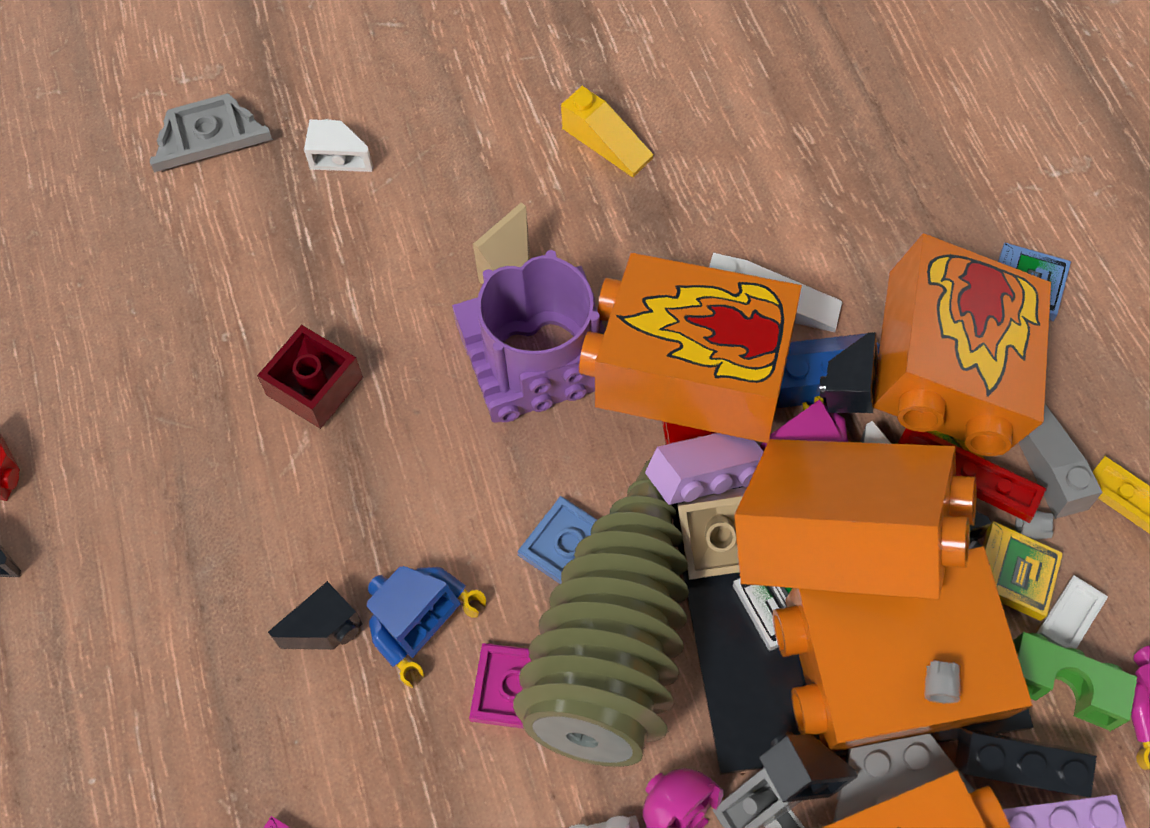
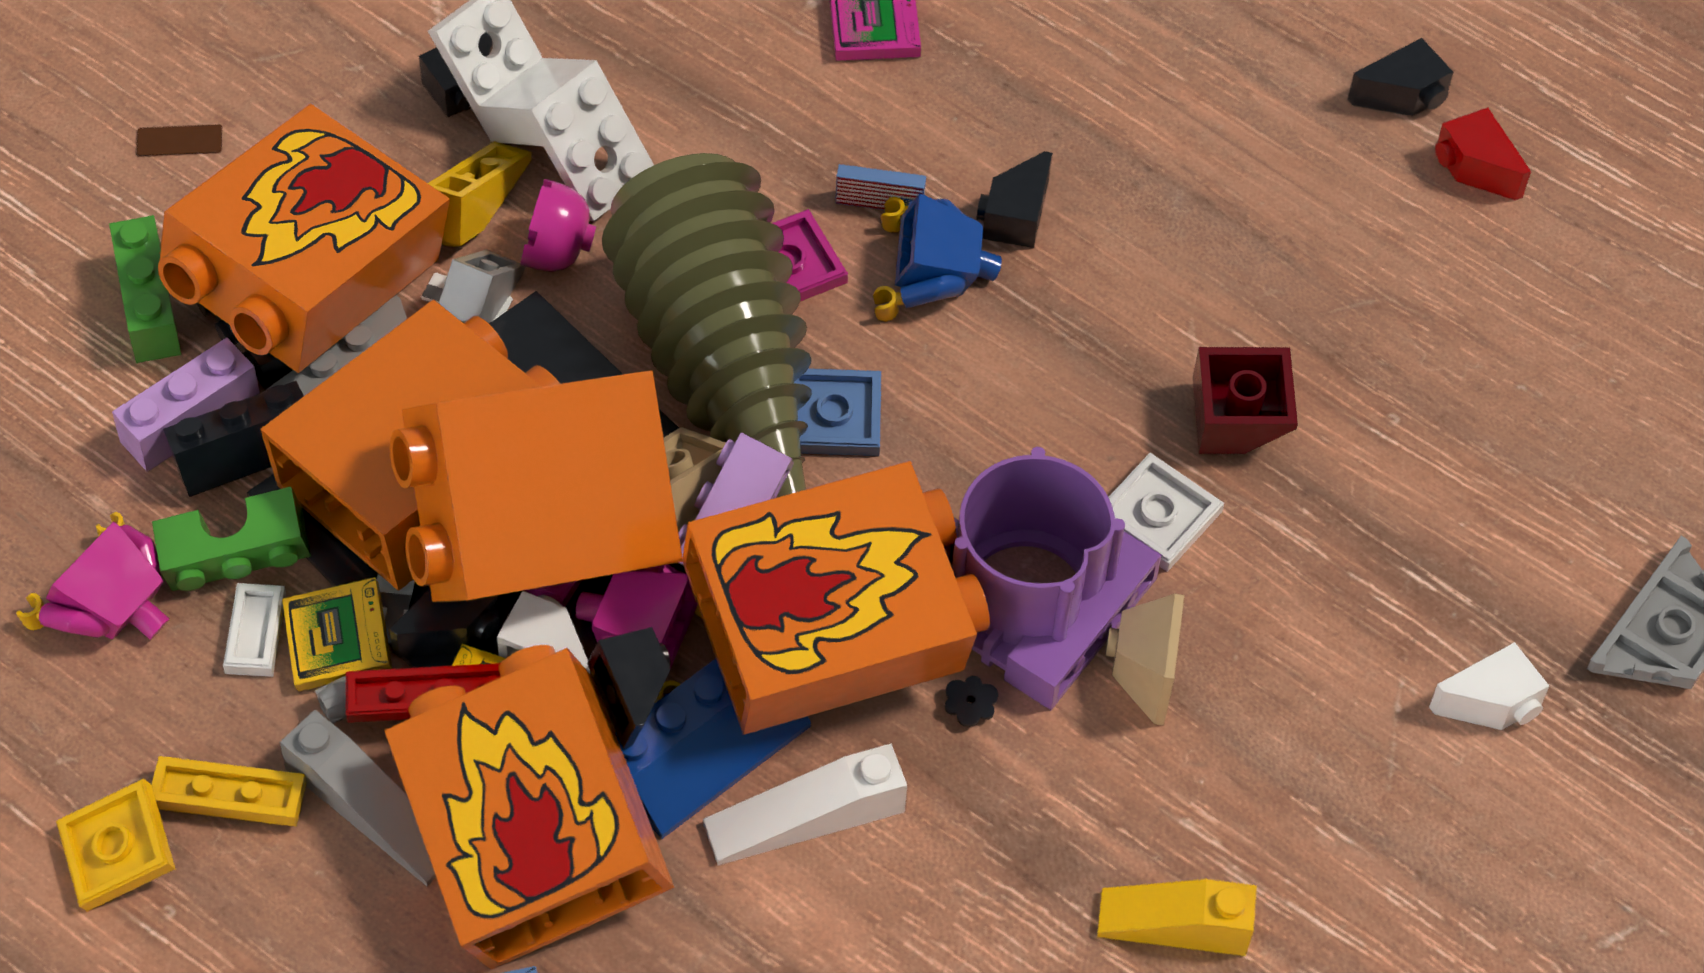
camera: 140 degrees right, 5 degrees down
black slope [759,732,858,802] -> none
light grey hose [925,661,960,703] -> none
none -> tile [835,164,926,210]
none -> white tile [1109,453,1224,572]

